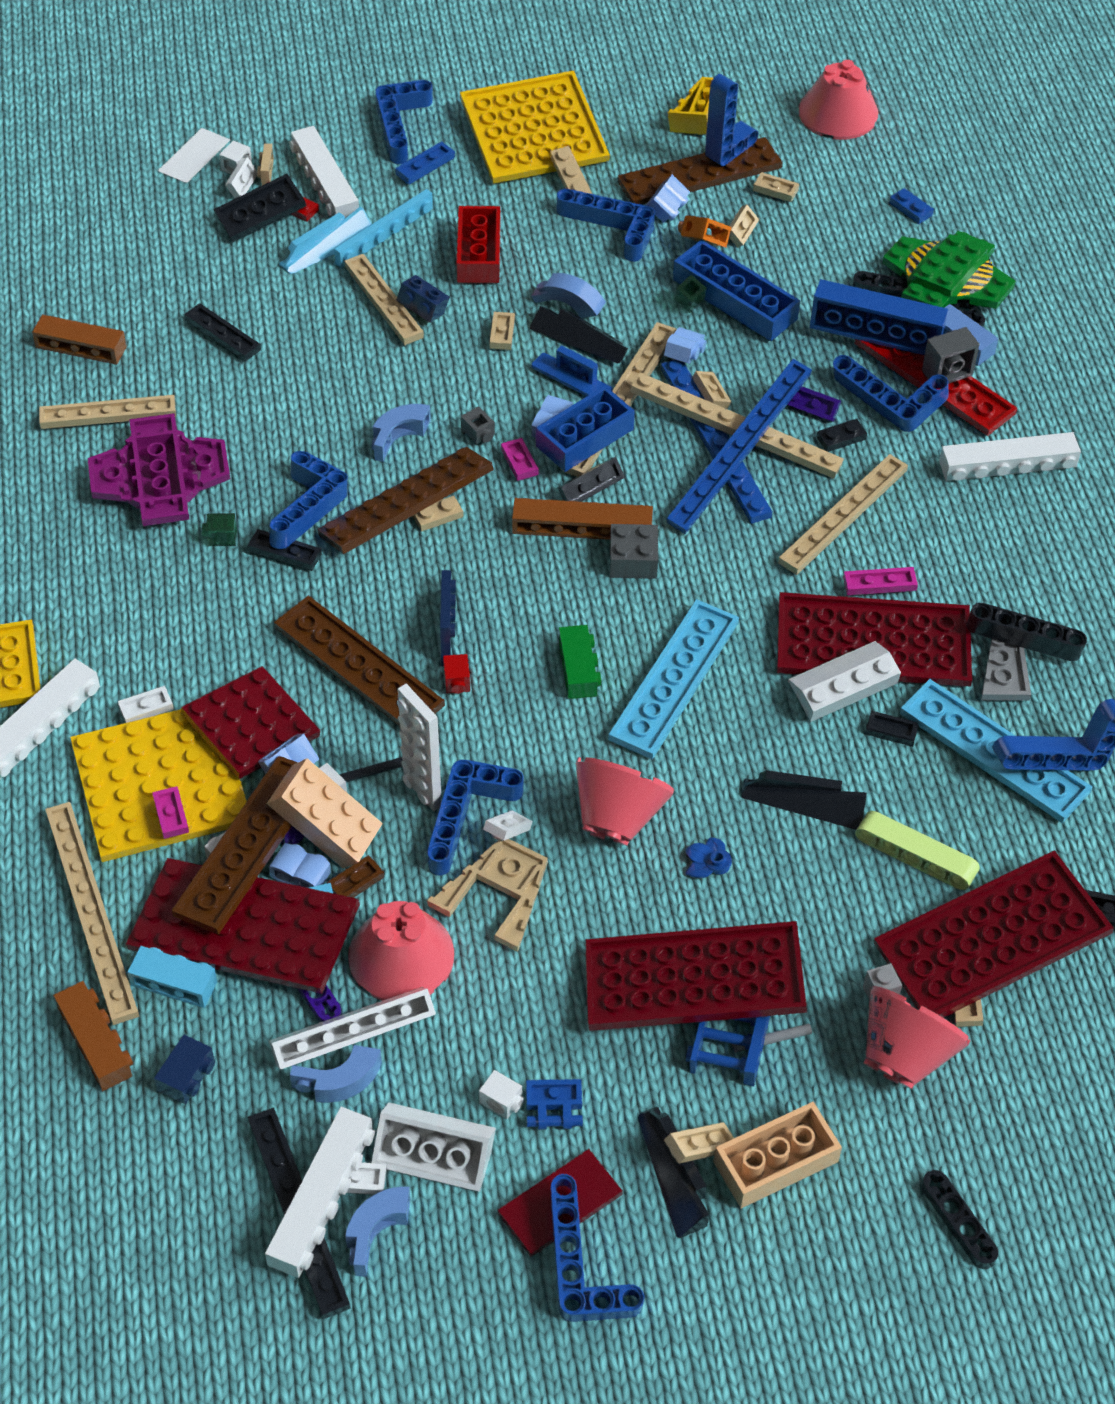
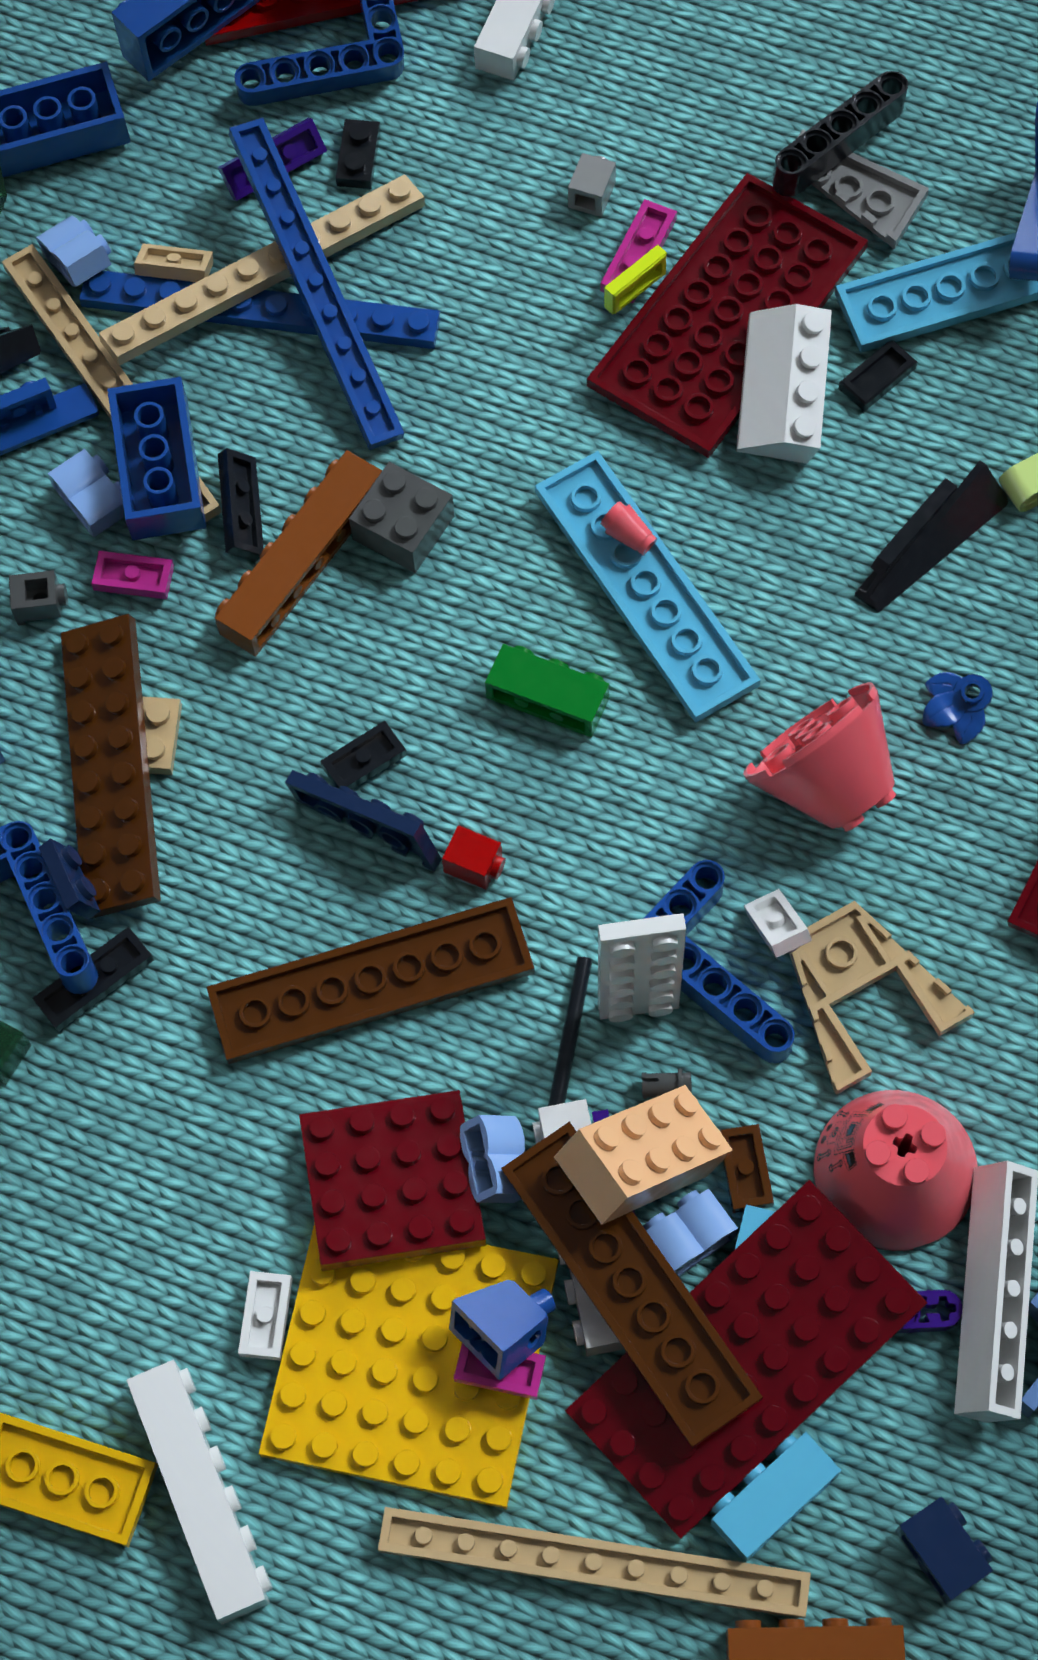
camera: 55 degrees left, 15 degrees up
tan plate [778,454,908,575] -> none
none -> dark blue plate [38,838,100,920]
none -> black plate [320,721,407,790]
none -> torso [449,1280,556,1380]
none -> light grey brick [568,153,616,217]
none -> coral cone [600,501,657,556]
none -> neon yellow tile [604,245,667,315]
none -> dark grey pin [642,1068,692,1099]

